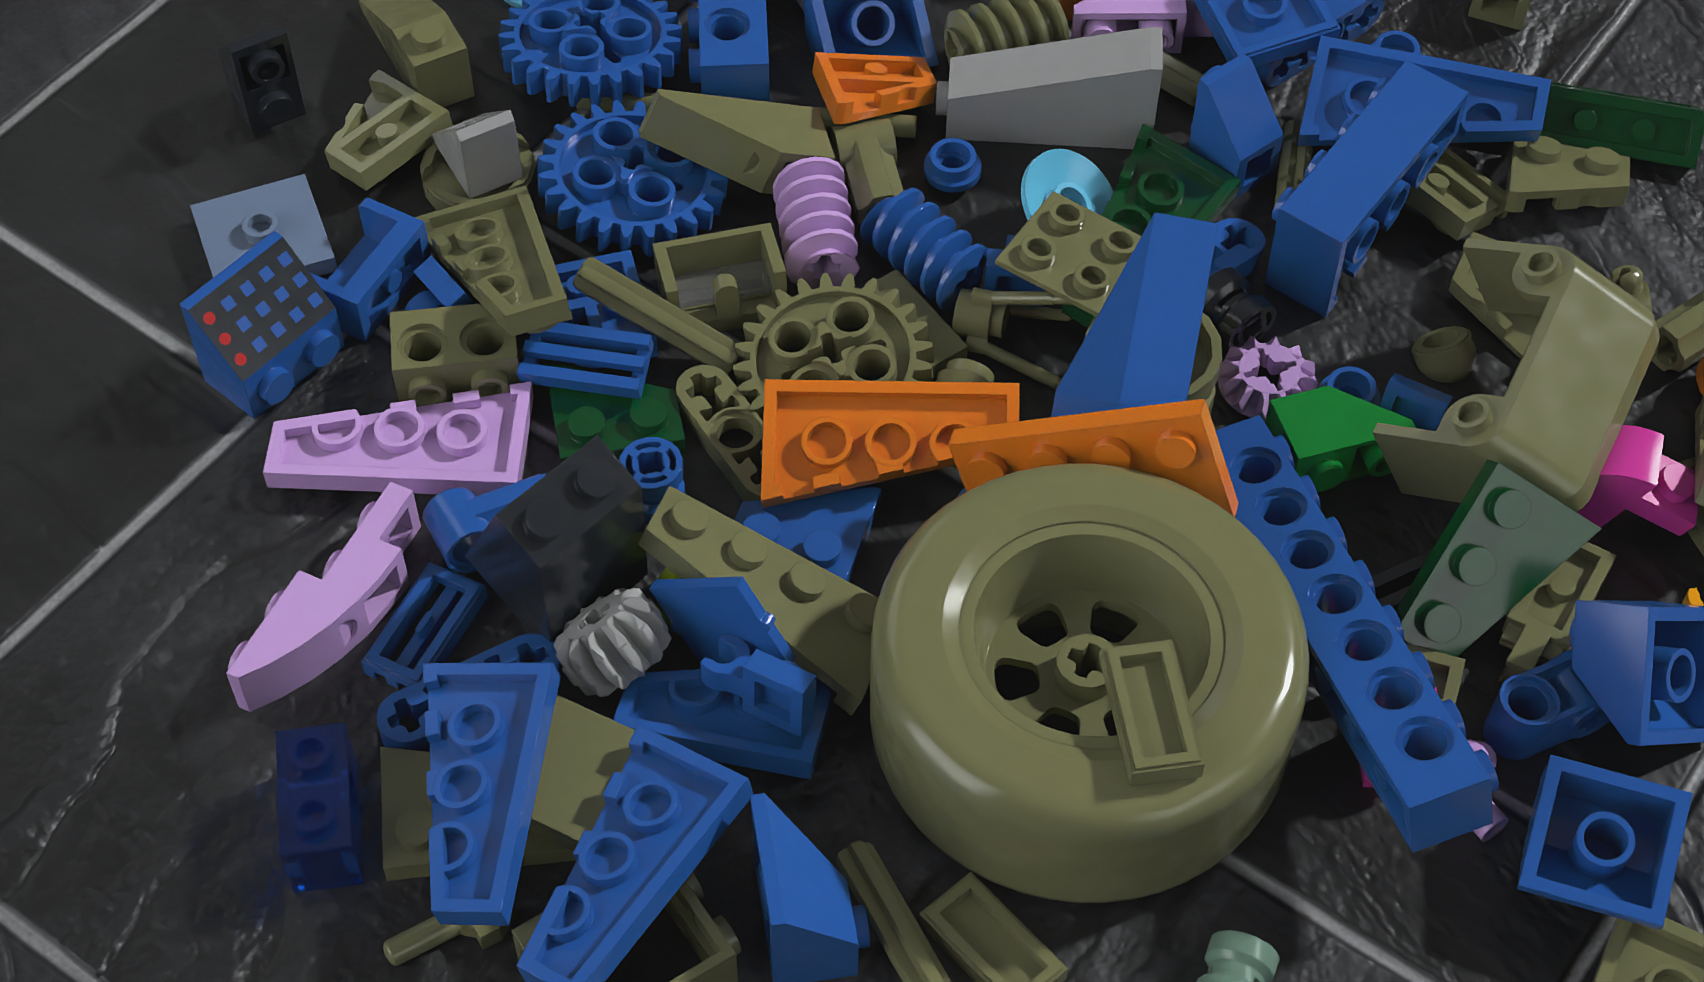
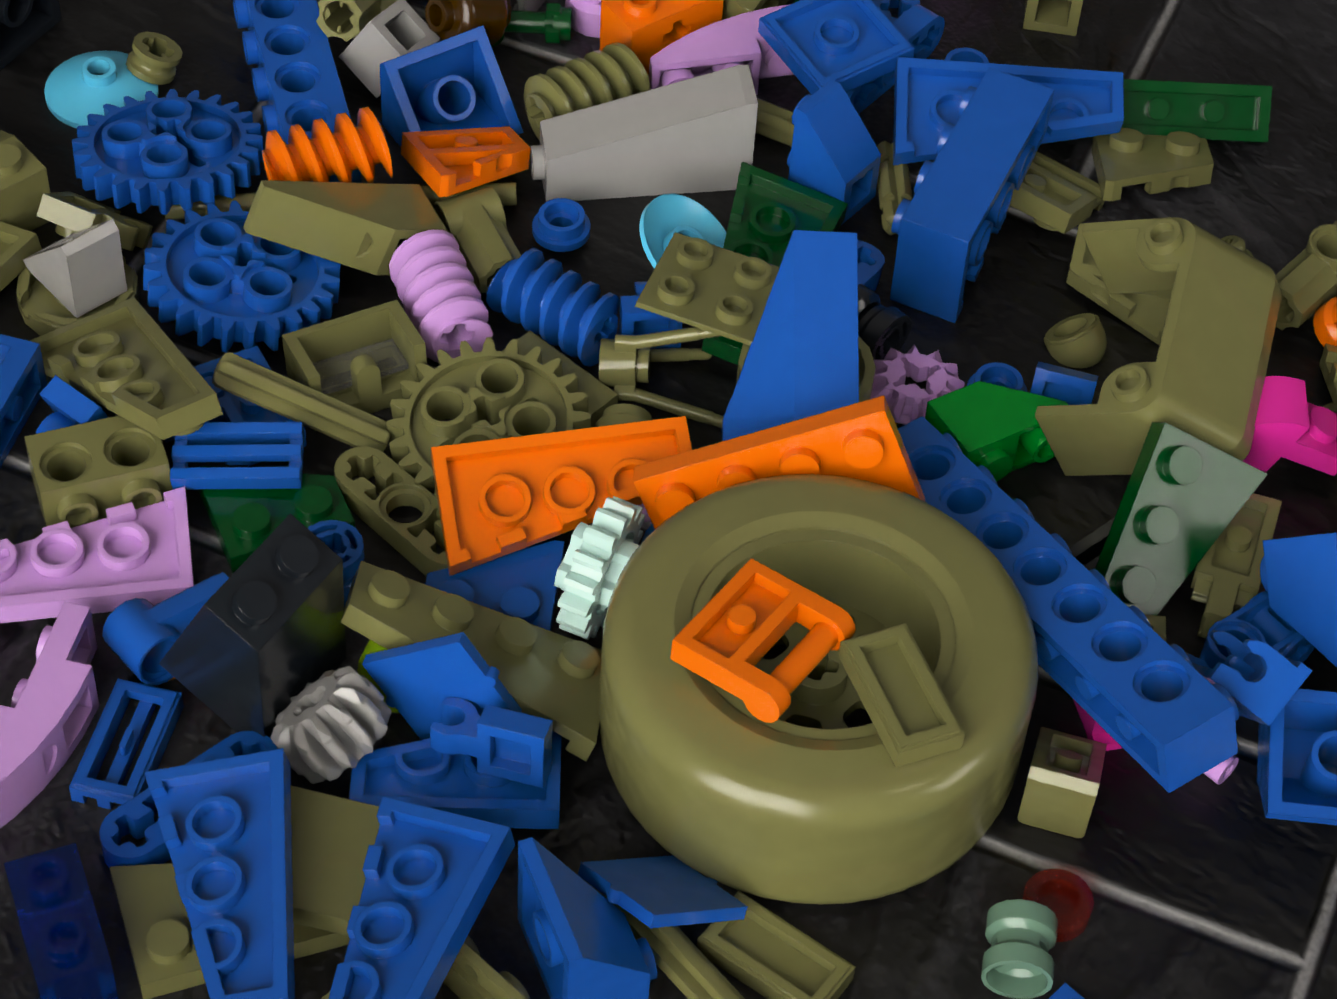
camera: 15 degrees left, 5 degrees down
none -> olive plate [37,191,153,251]
none -> orange piece [262,107,393,183]
none -> light aqua gear [554,496,645,640]
none -> blue piece [578,855,748,928]
none -> orange plate [670,558,856,723]
none -> olive slope [1017,727,1107,838]
none -> clear red tile [1022,869,1094,942]
none -> blue hinge [1186,630,1312,726]

